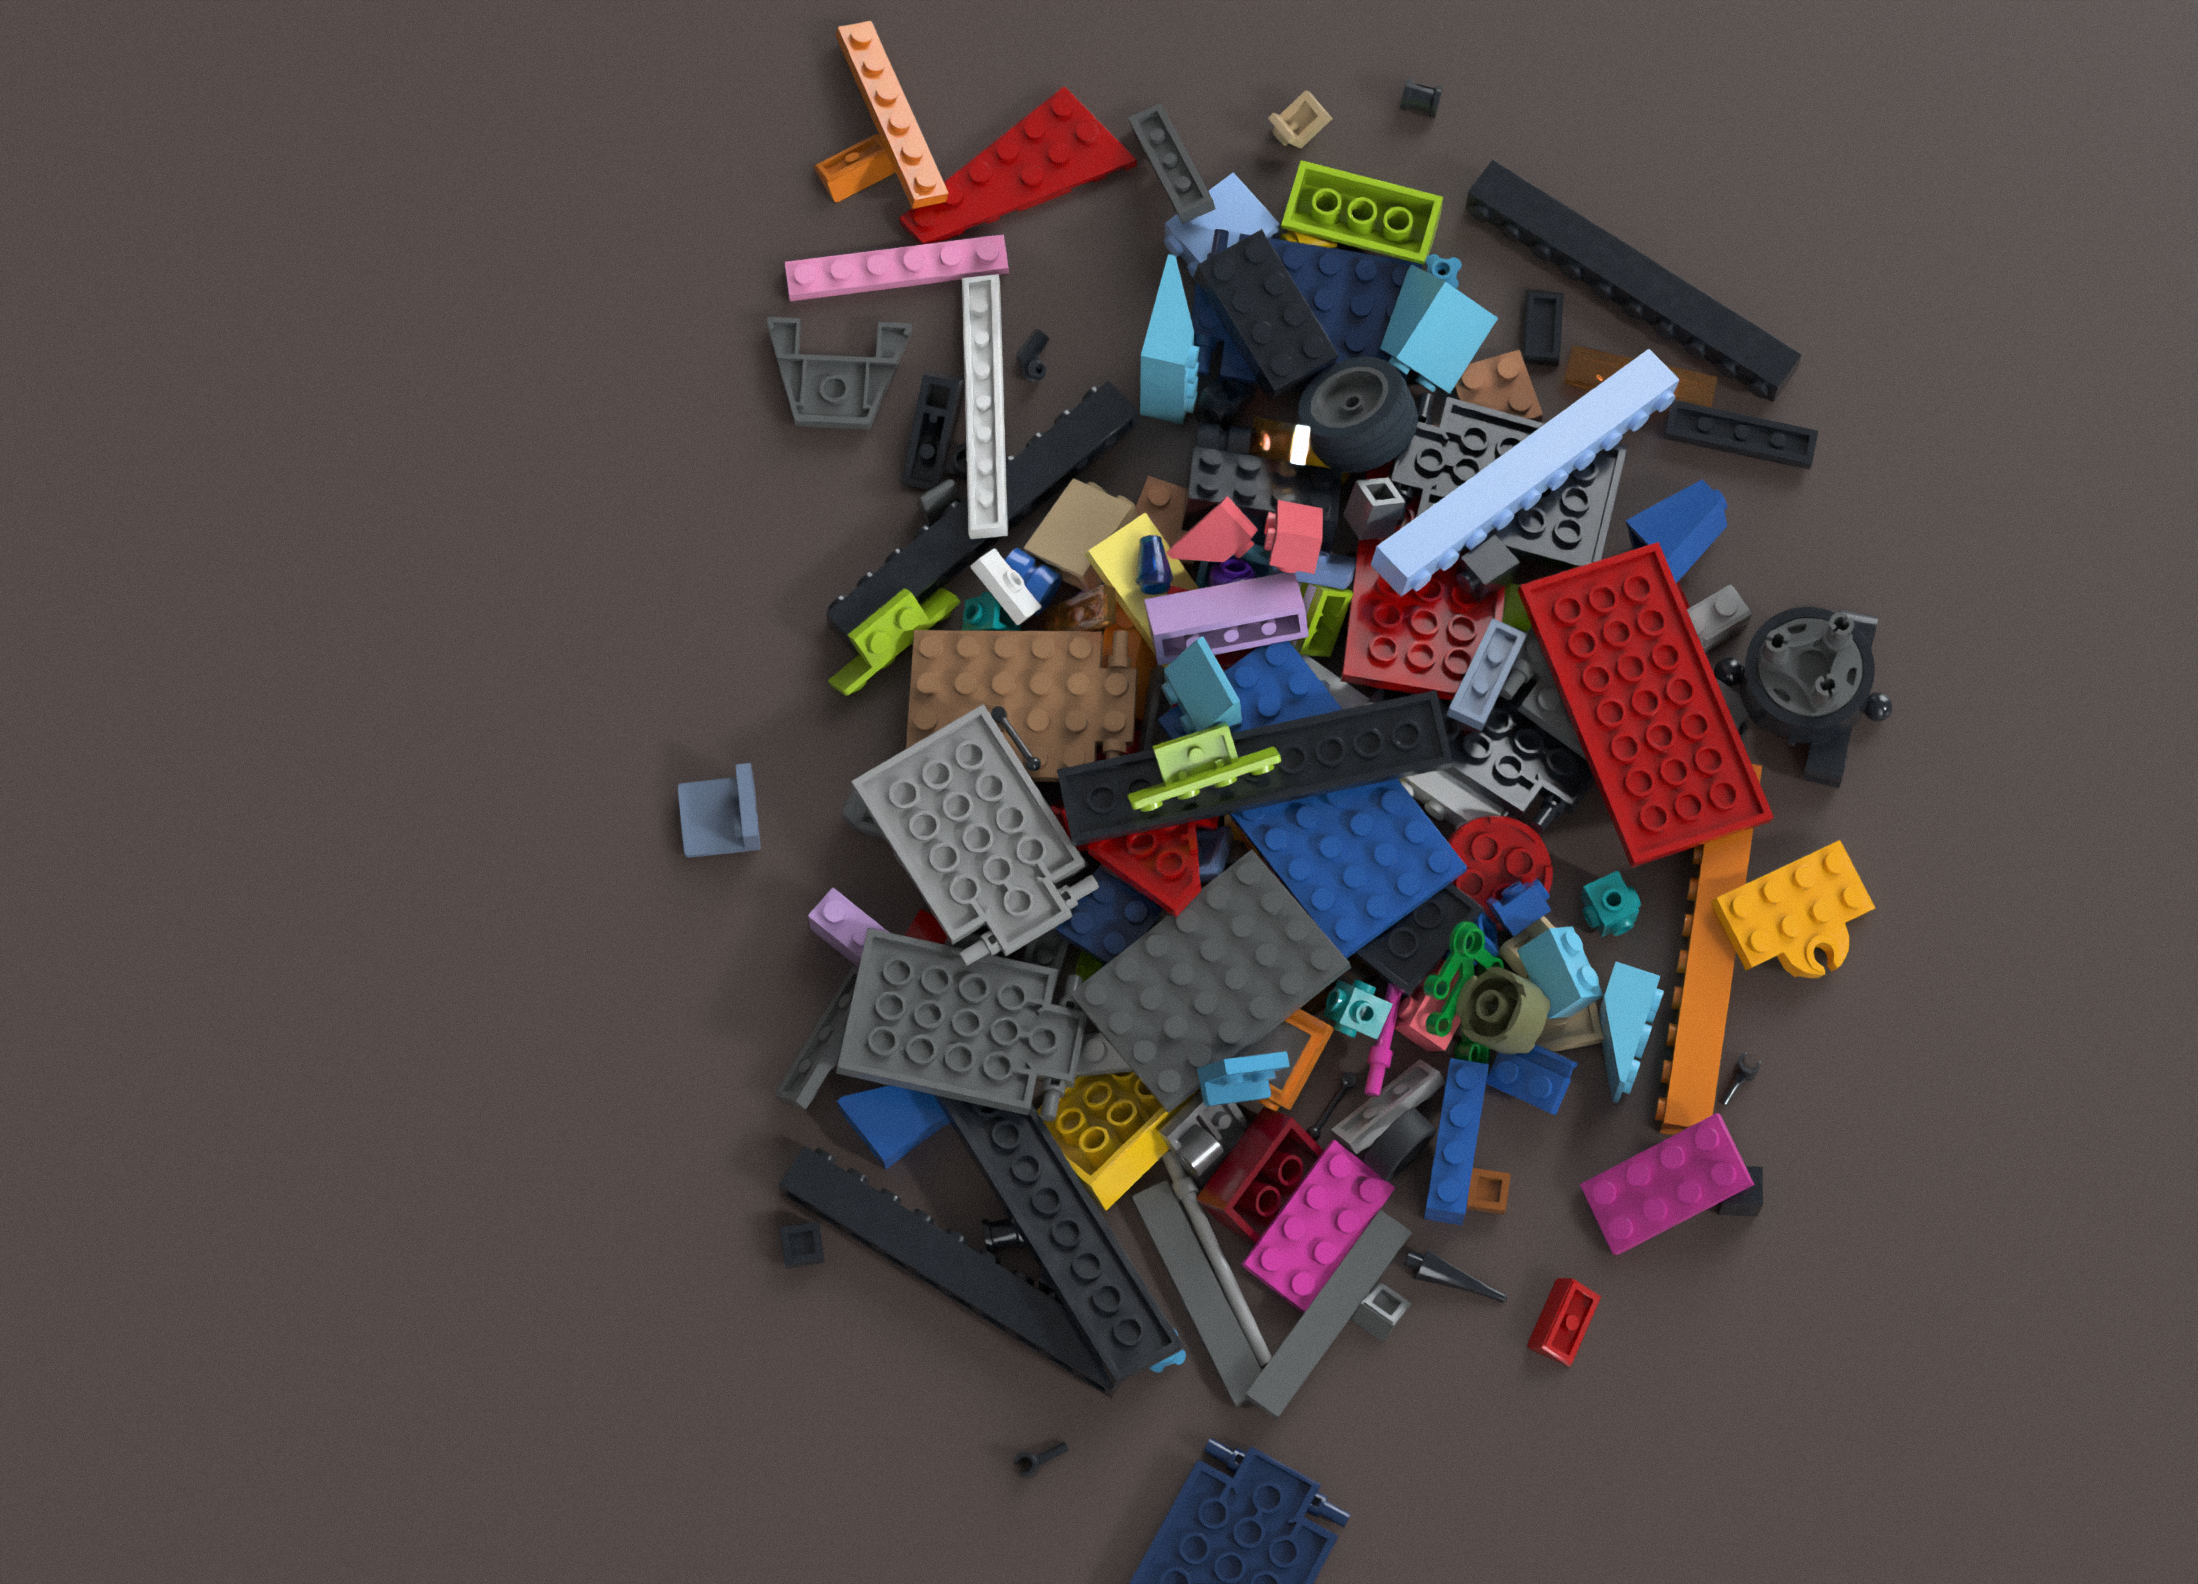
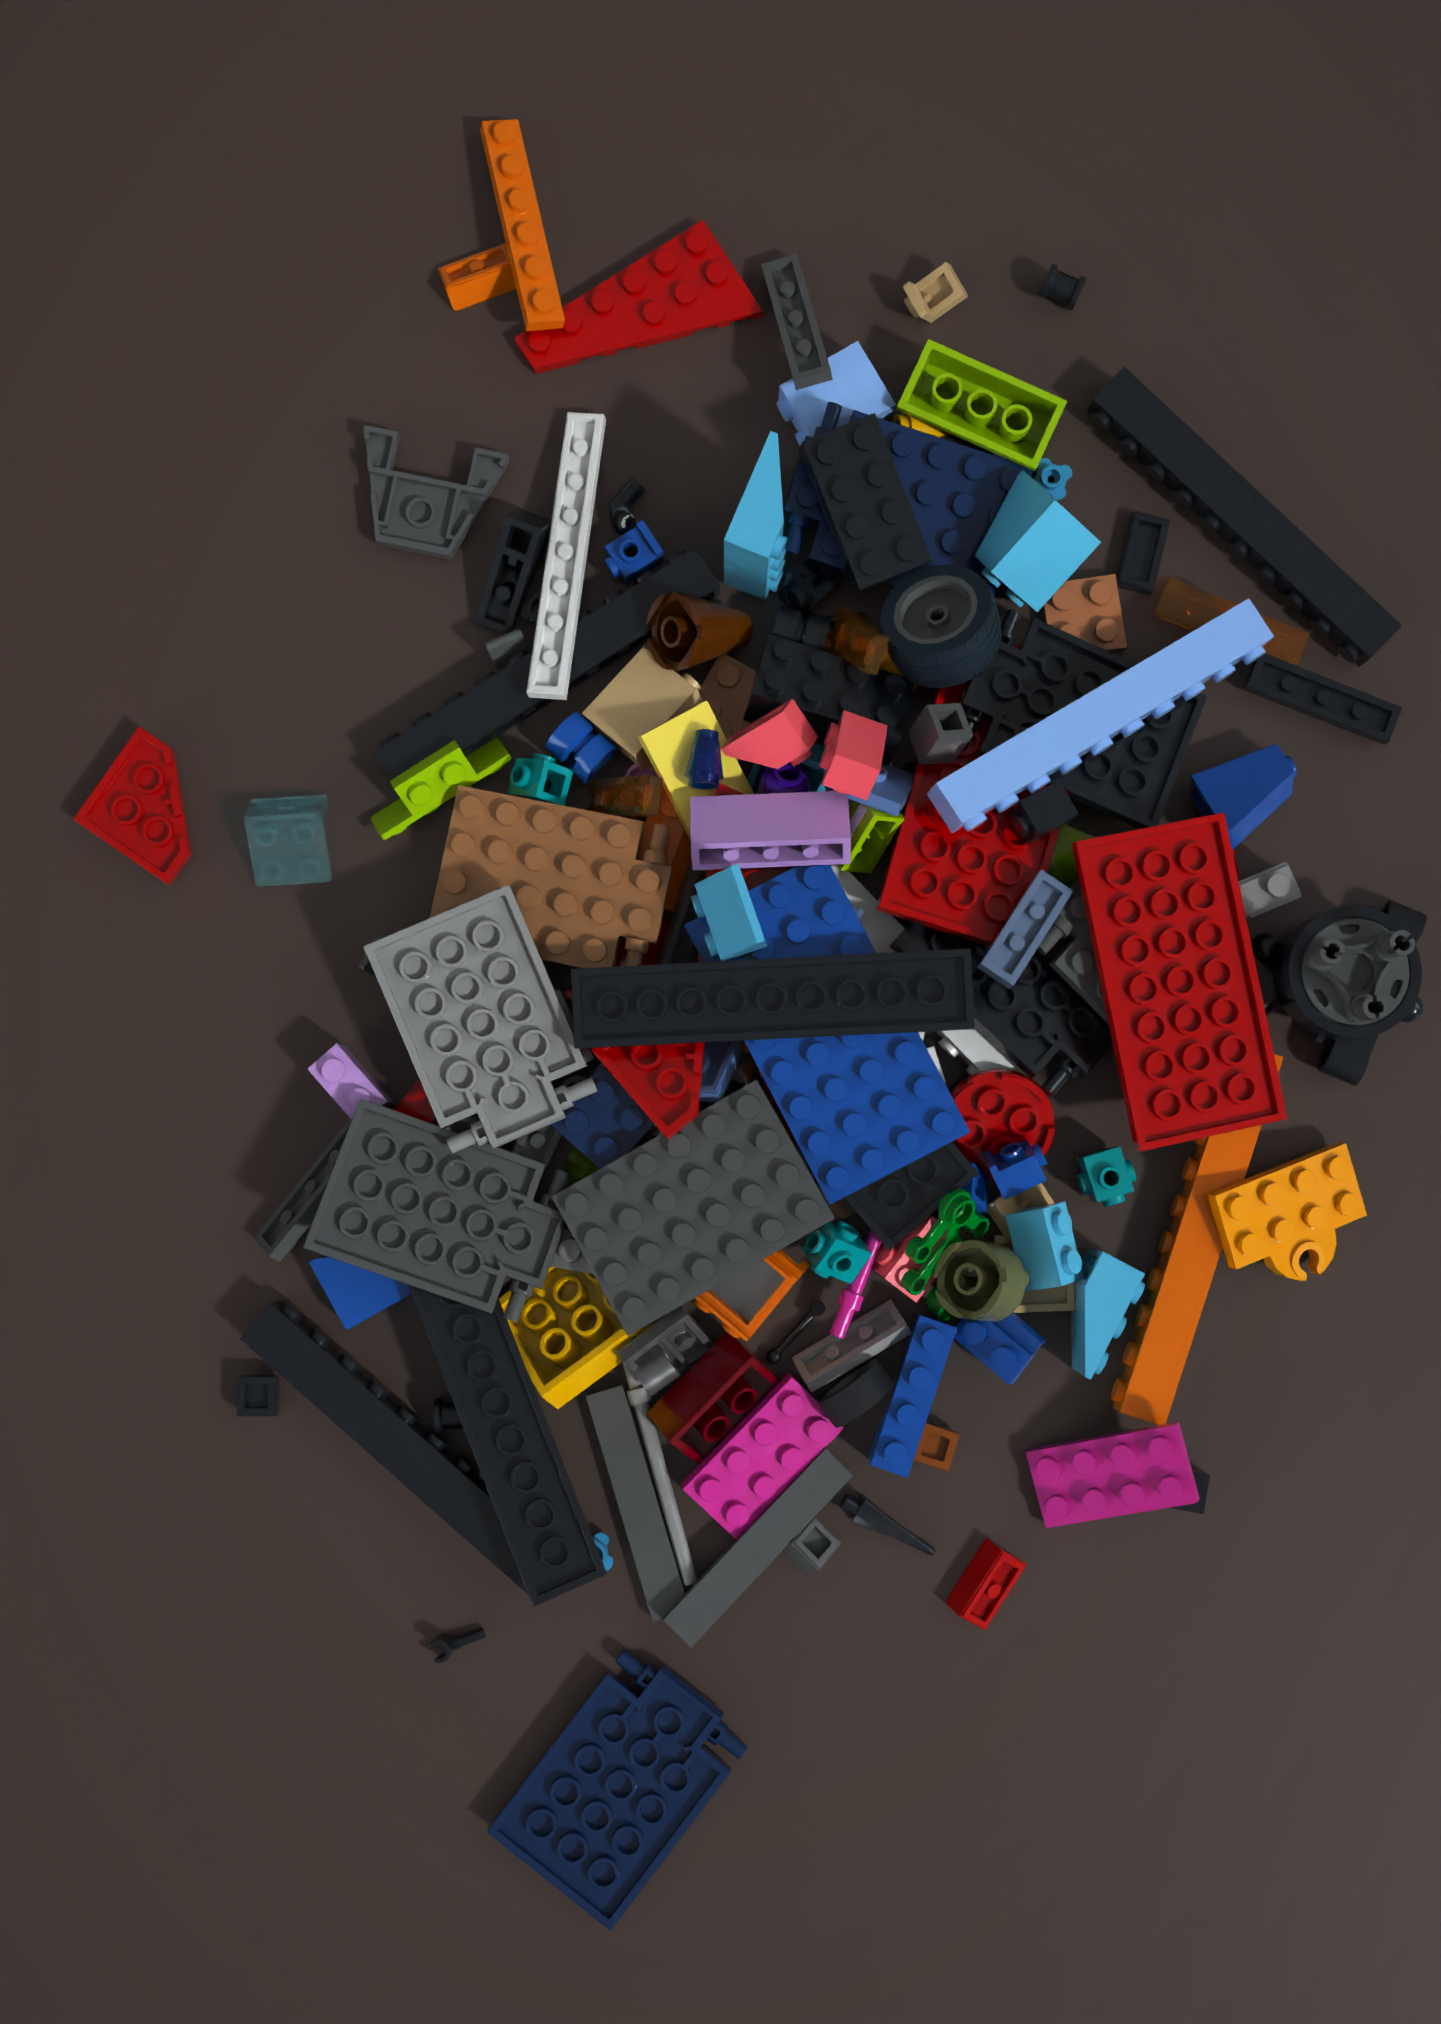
camera: 10 degrees right, 15 degrees up
sand blue bracket [678,763,761,858] -> none
bright pink plate [785,234,1009,301] -> none
white plate [971,548,1042,625] -> none
black hinge [991,706,1041,772] -> none
lime bracket [1127,722,1281,812] -> none
dark azure bracket [1197,1051,1290,1107] -> none
black hand [1719,1052,1761,1106] -> none
none -> red plate [73,726,192,885]
none -> clear light blue bracket [244,794,332,887]
none -> blue brick [603,520,664,586]
none -> reddish brown cone [646,592,753,671]

